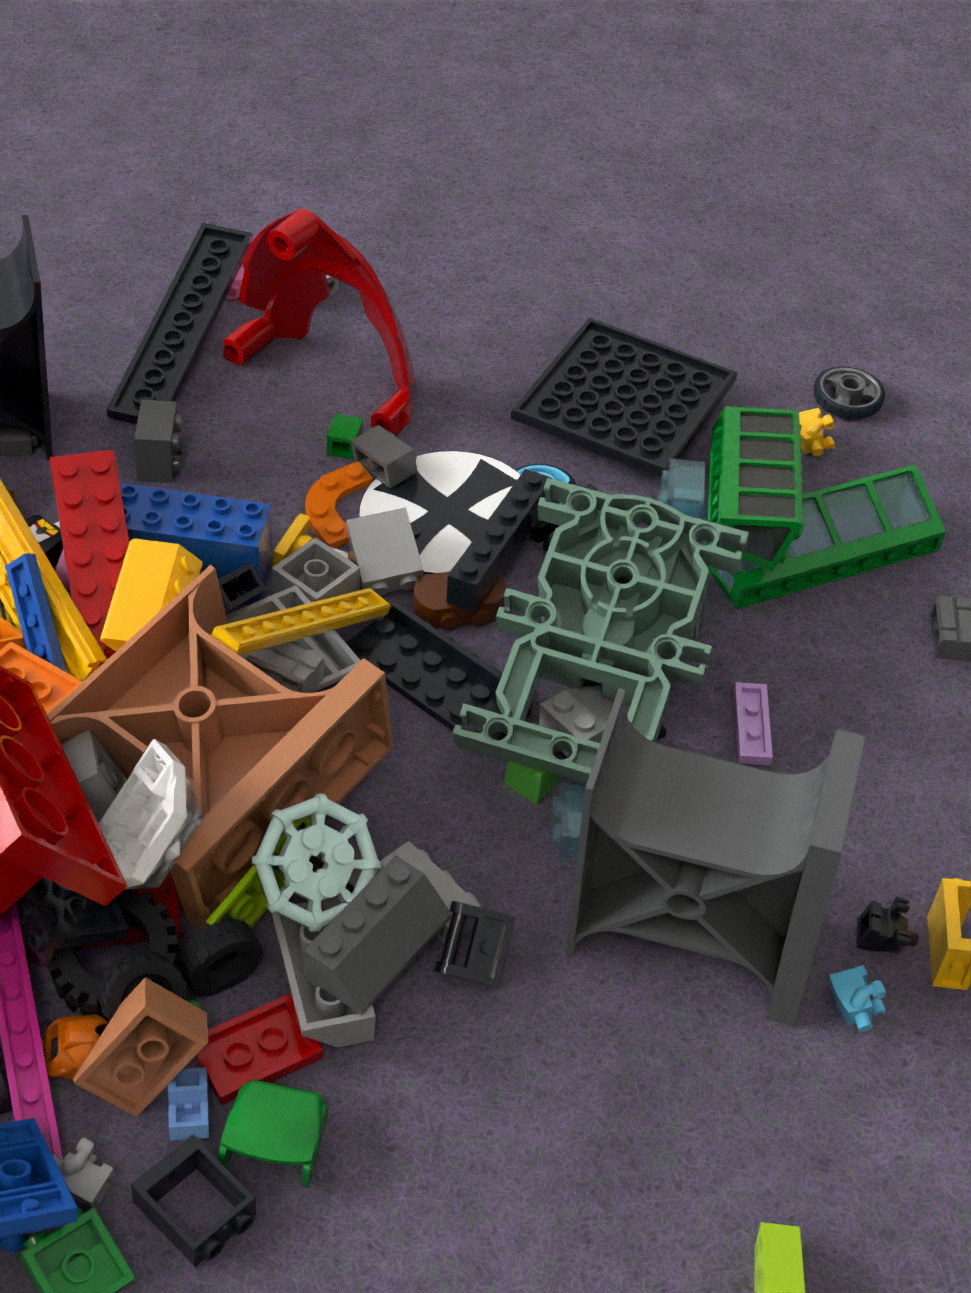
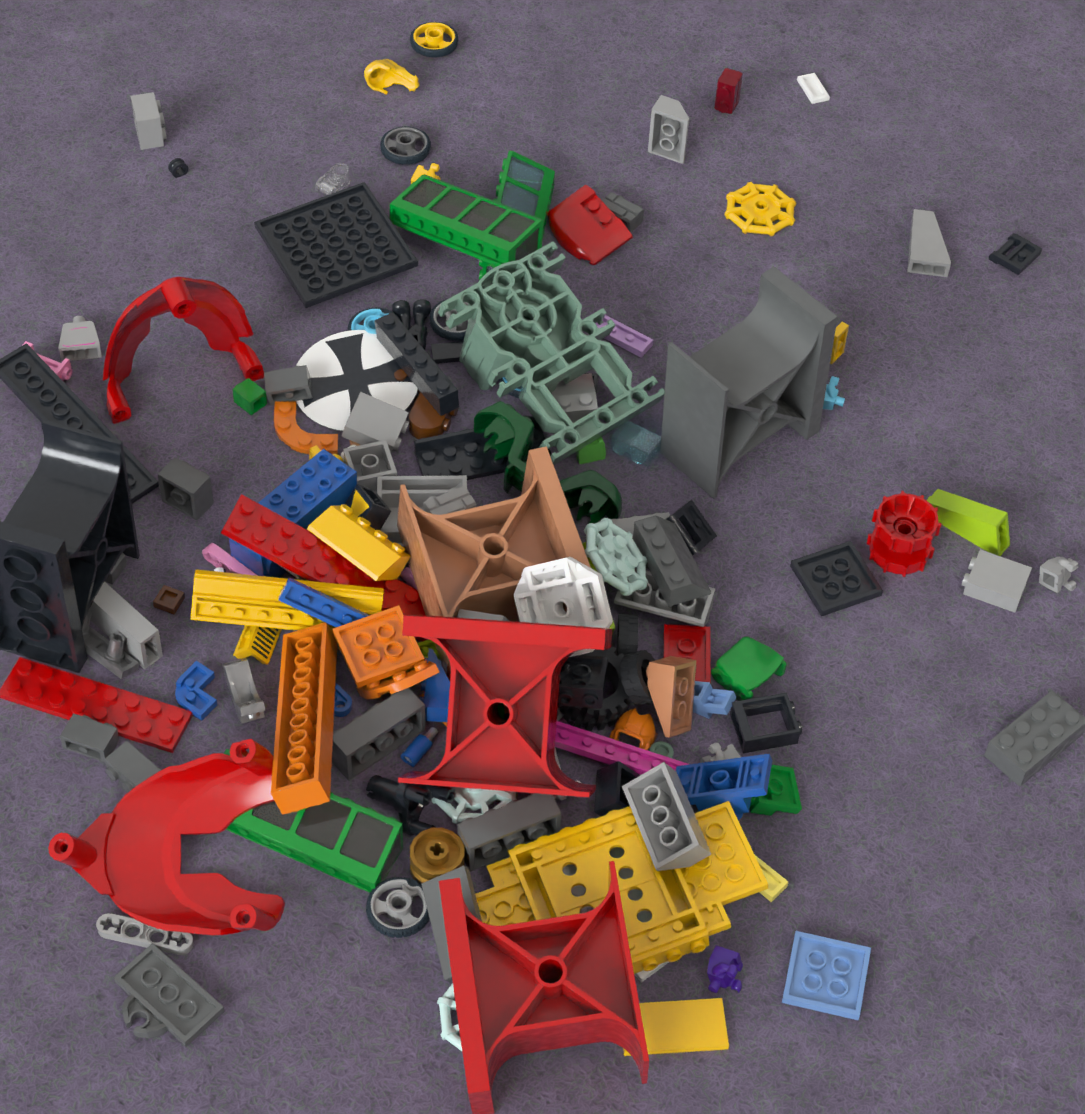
camera: 55 degrees left, 5 degrees up
yellow tile [211,588,391,656] -> none
clear light blue brick [657,458,705,519] -> none
none -> light grey brick [131,92,167,150]
none -> black bush [168,158,189,178]
none -> clear piece [315,163,350,195]
none -> yellow piece [364,59,420,95]
none -> dark green piece [474,401,622,524]
none -> red slope [547,184,633,265]
none -> sand green tile [650,741,674,759]
none -> black plate [790,541,883,617]
none -> red piece [866,491,942,577]

